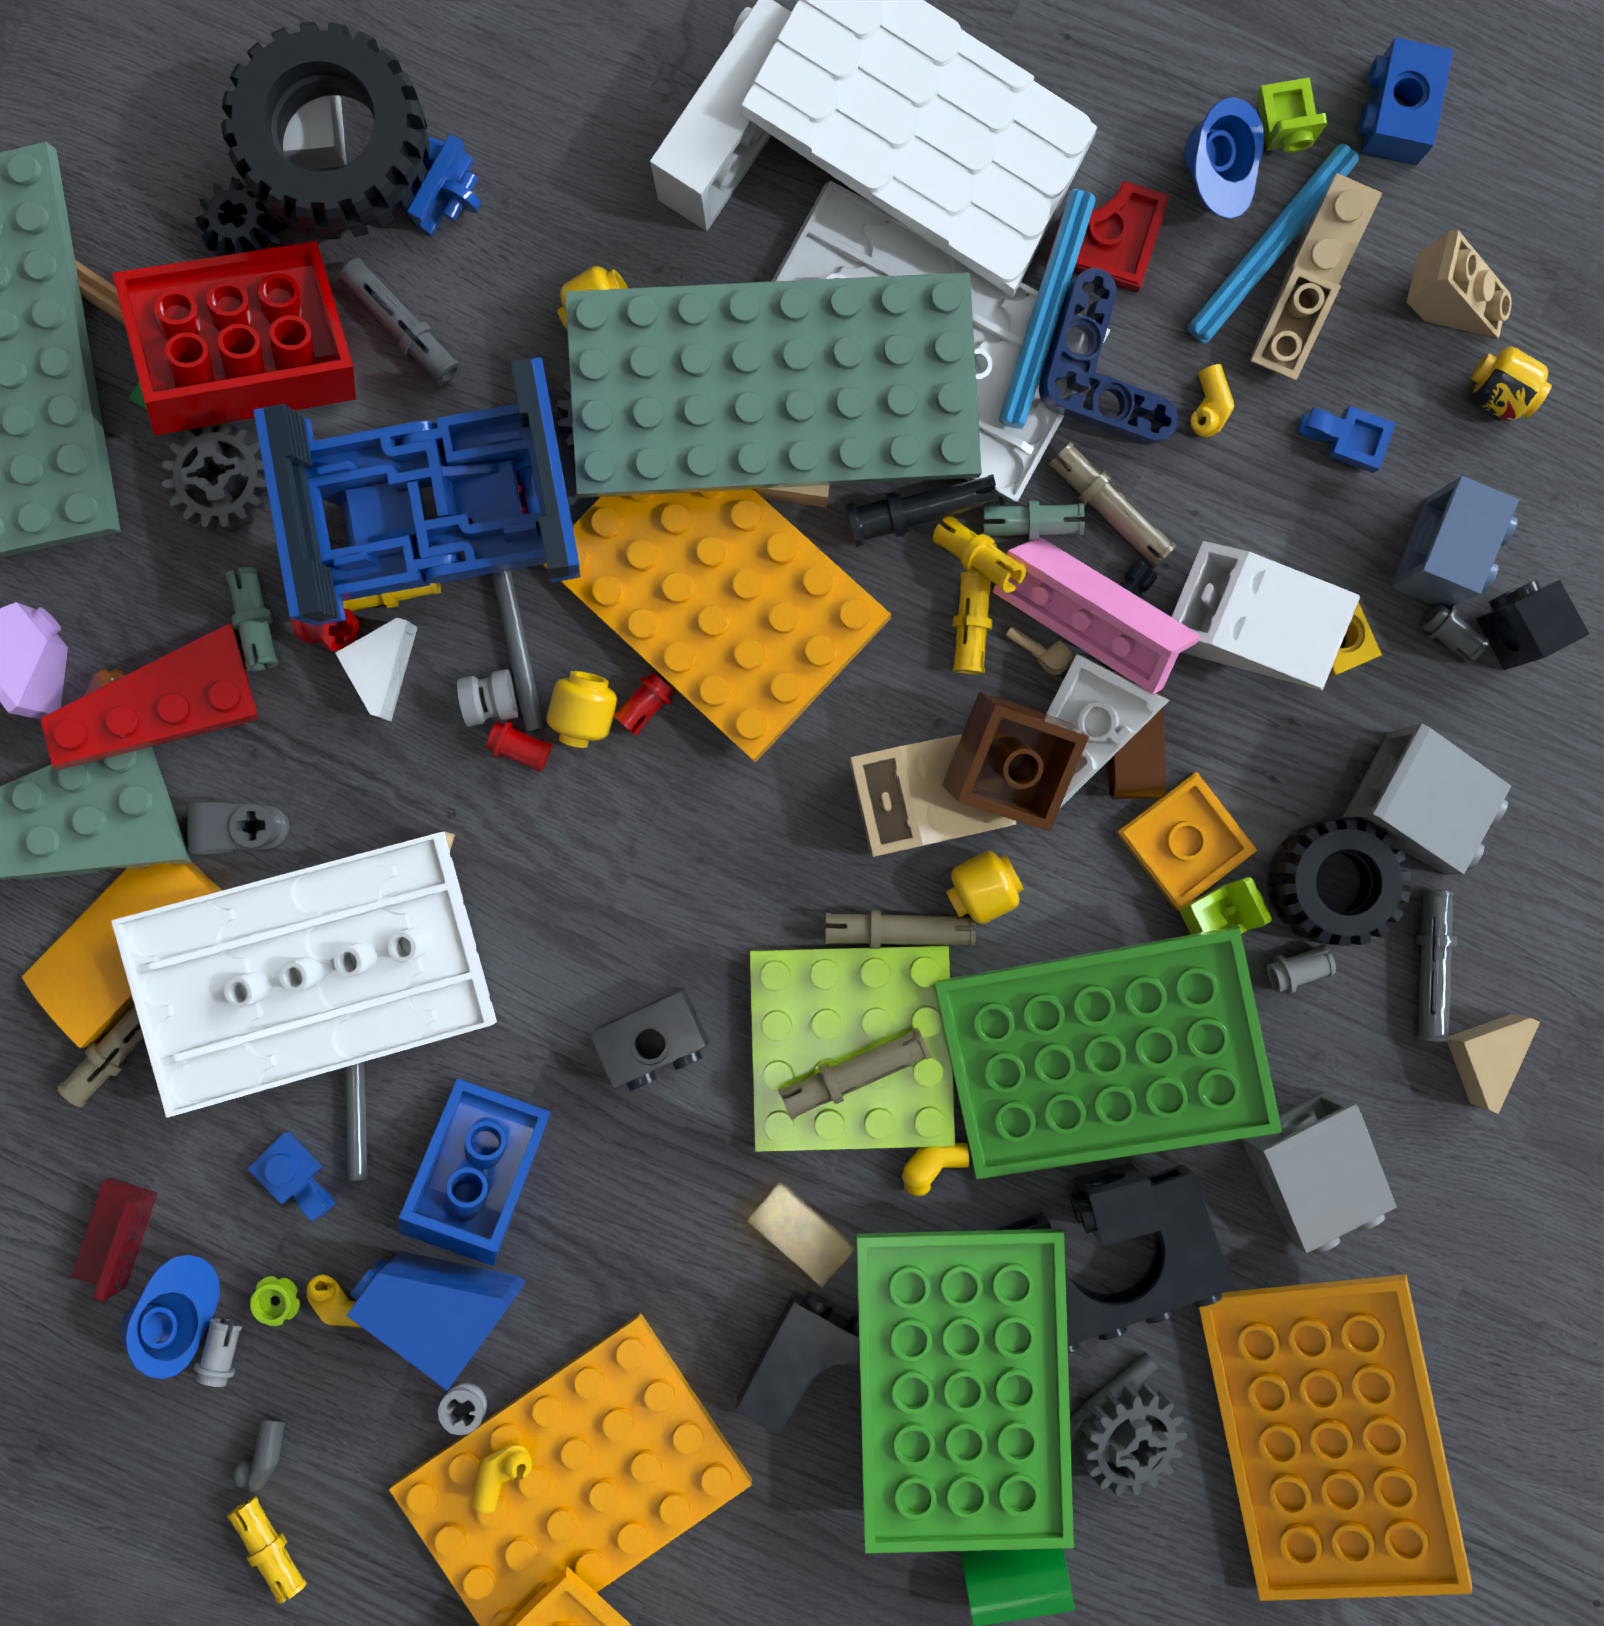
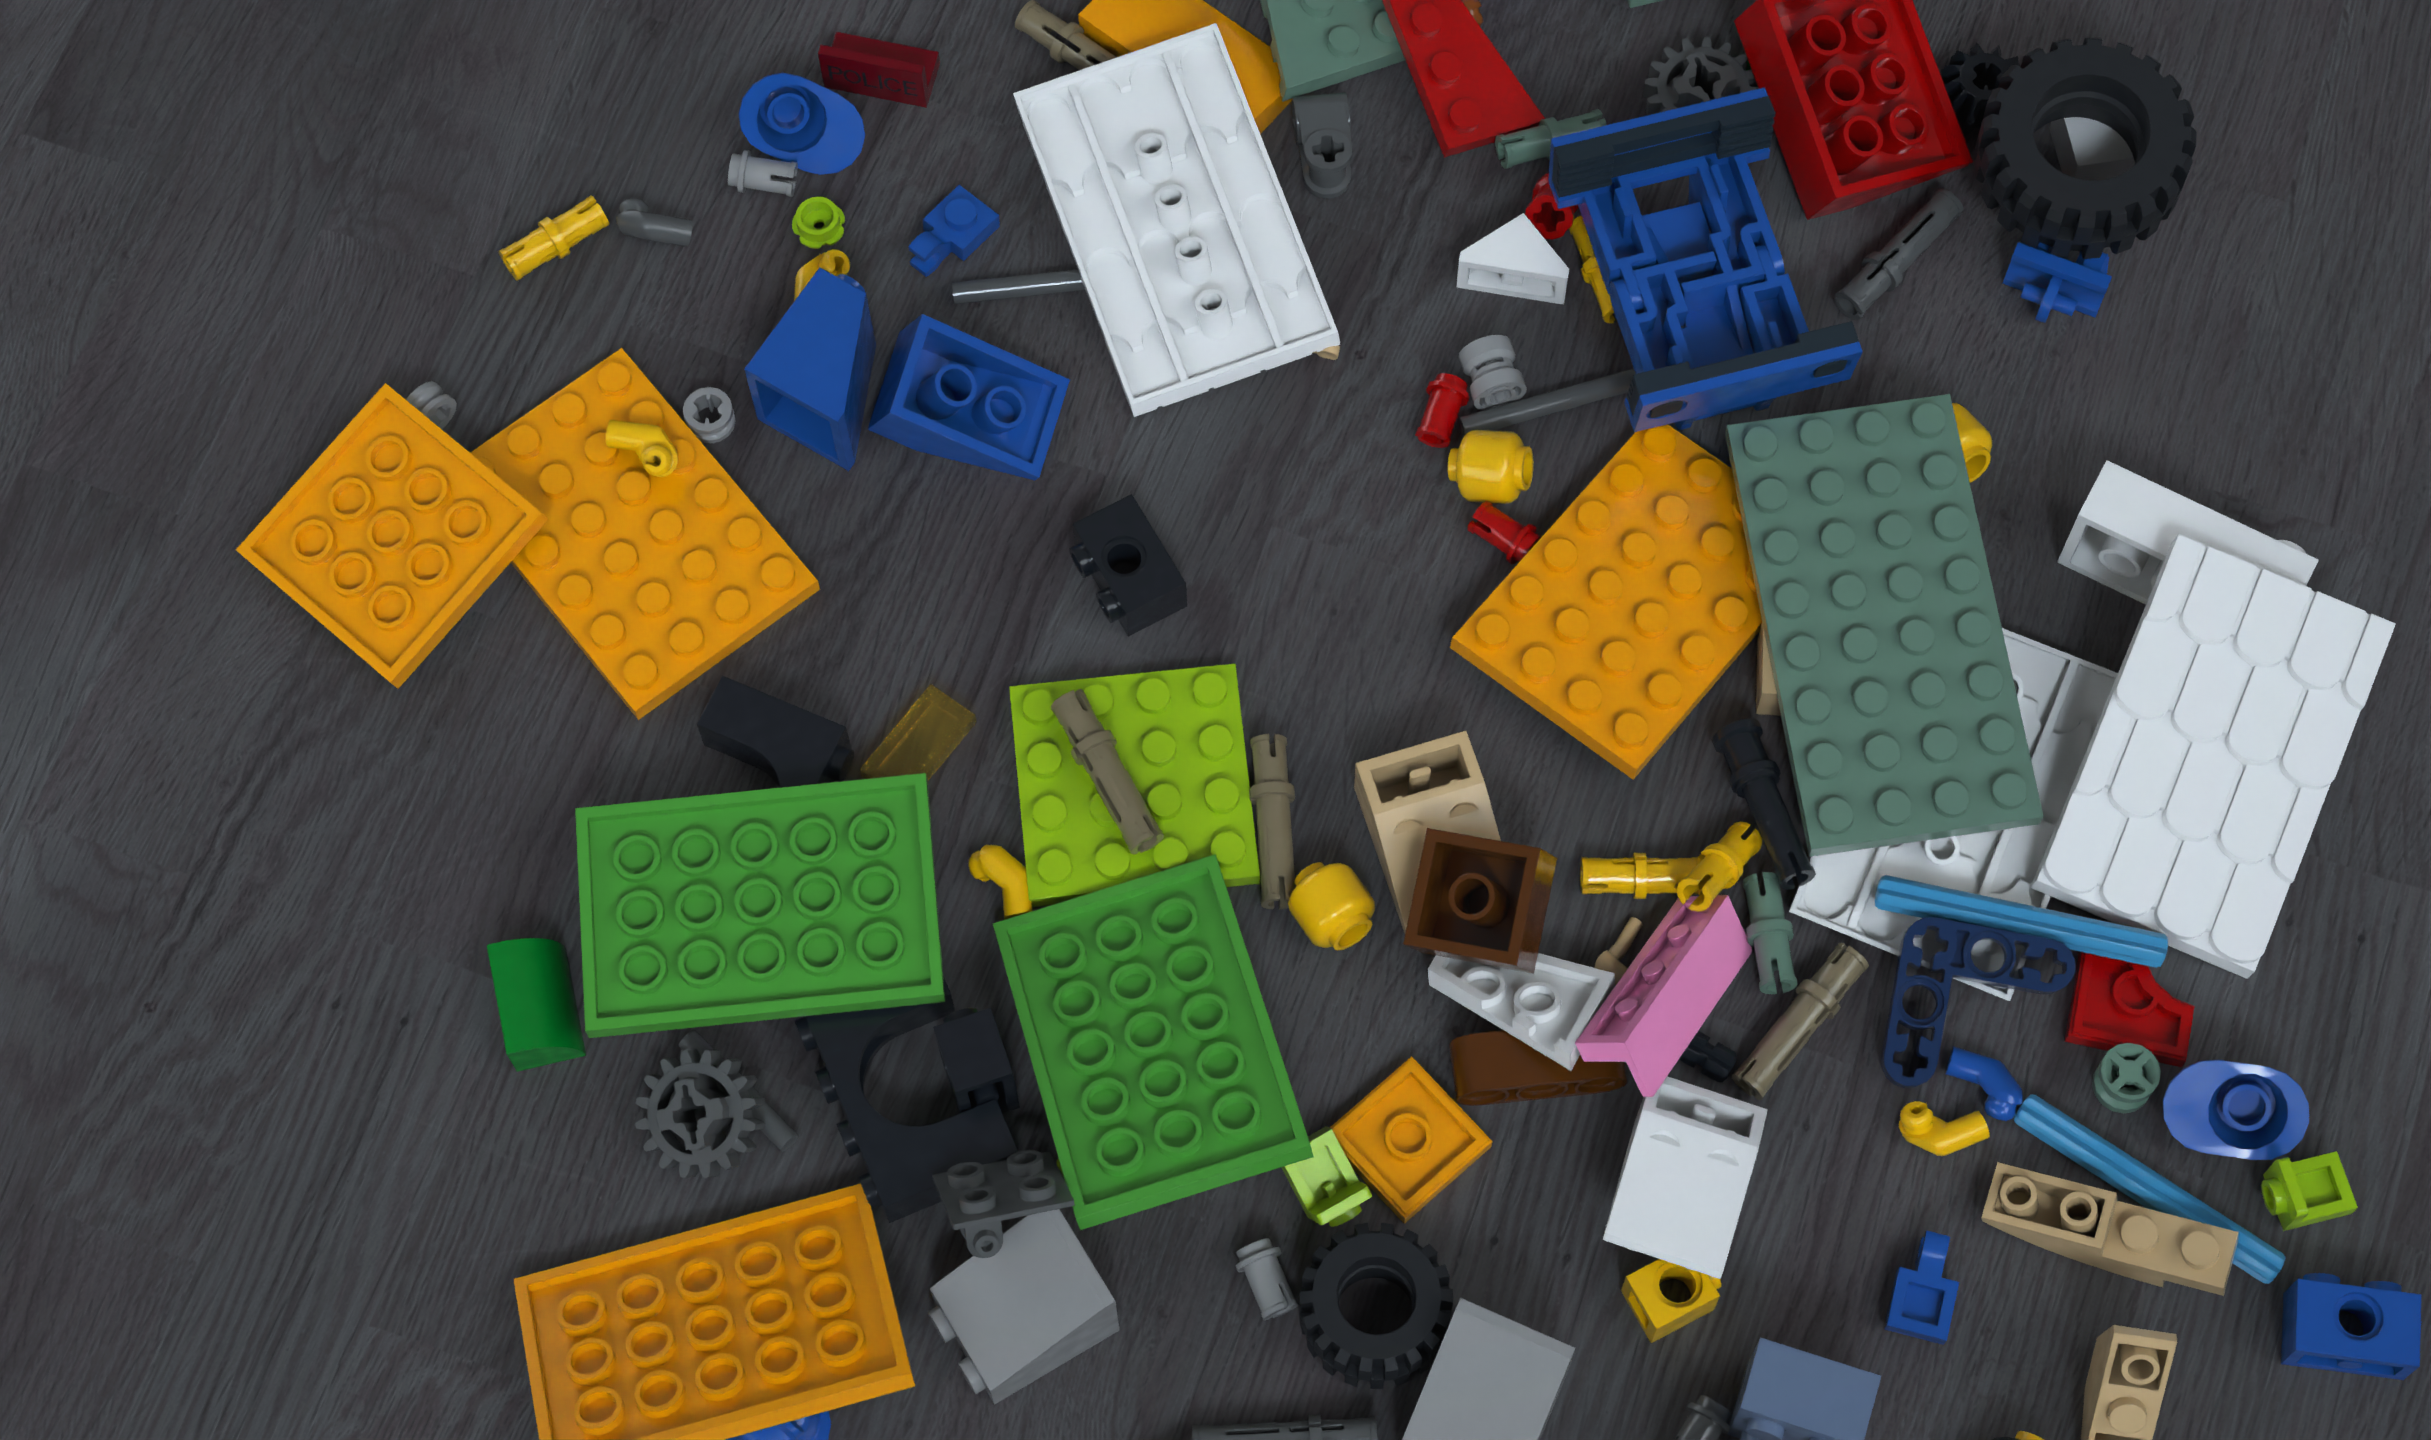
camera: 85 degrees right, 20 degrees down
none -> dark grey hinge [932,1150,1075,1258]
none -> blue arm [1945,1046,2023,1121]
none -> sand green wheel [2092,1043,2161,1114]

